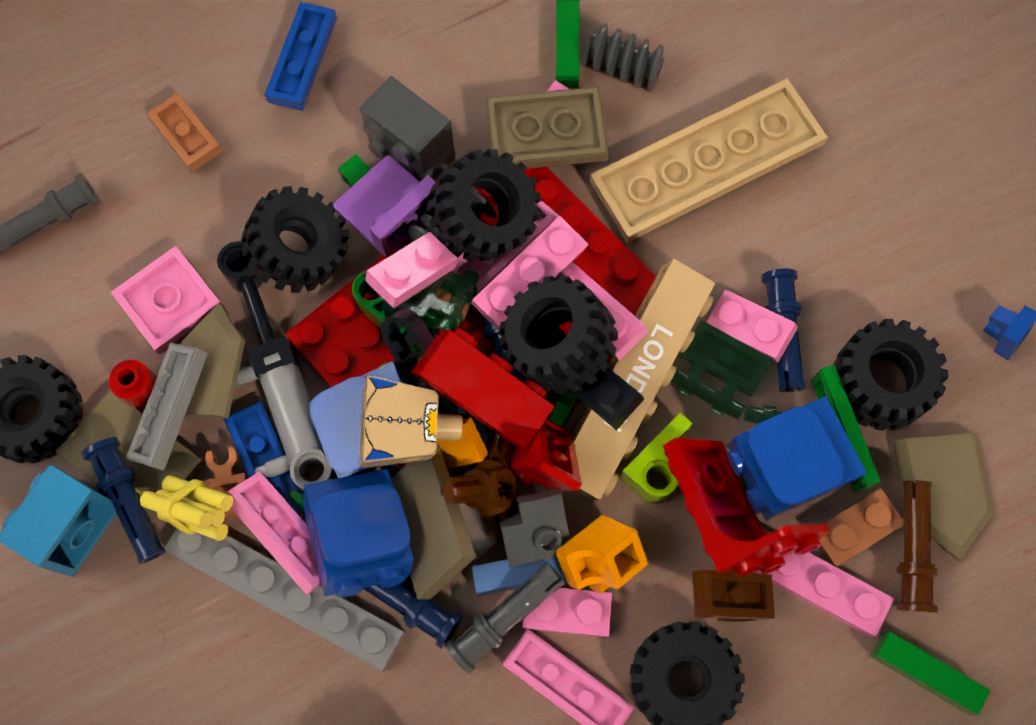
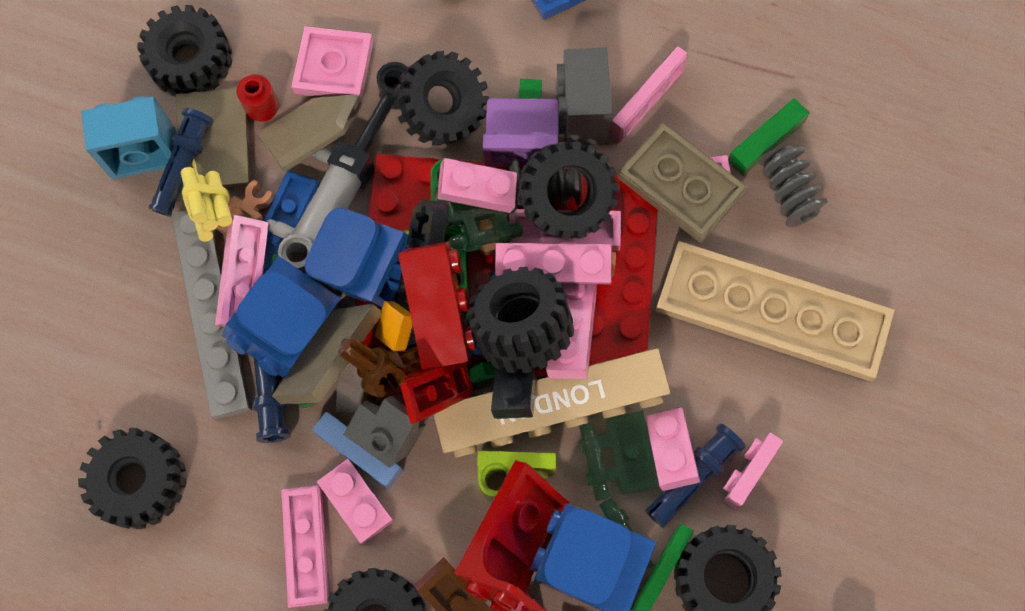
camera: 50 degrees right, 0 degrees up
light grey plate [126,342,208,471] -> none
tan torso [358,376,462,468] -> none
dark grey pin [445,562,565,674] -> none
light orange brick [555,514,648,594] -> none
none -> bright pink tile [610,46,687,143]
none -> bright pink plate [723,432,783,511]

